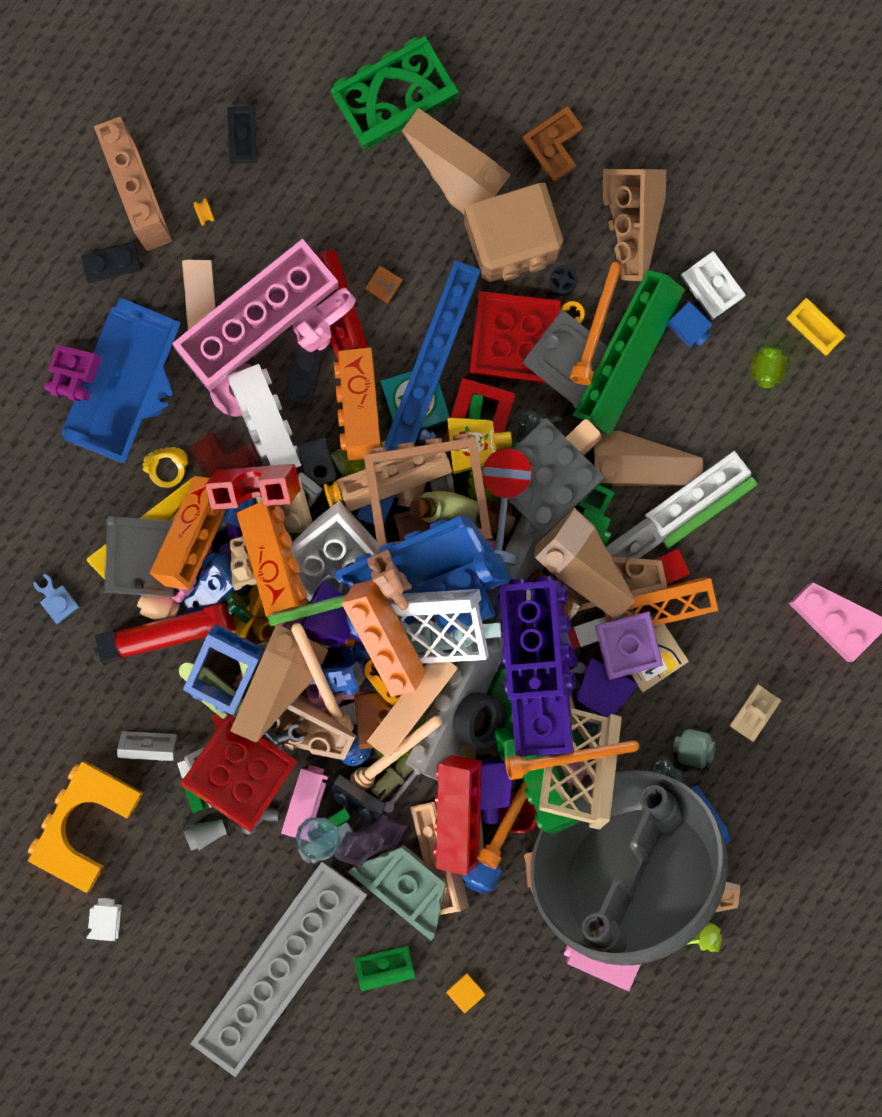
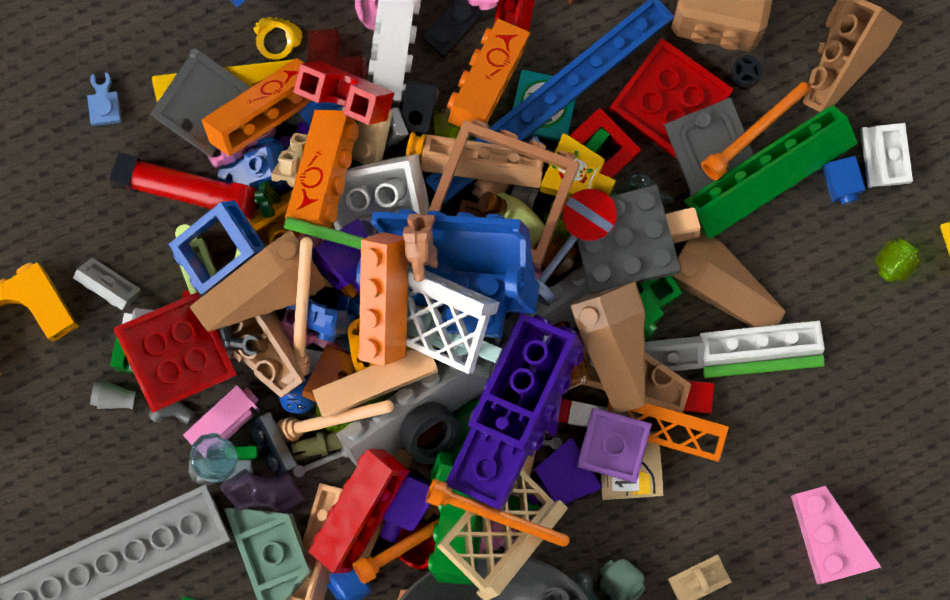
camera: 30 degrees right, 5 degrees down
light nougat brick [137,595,181,621] -> none
light orange bush [560,301,585,324] -> none

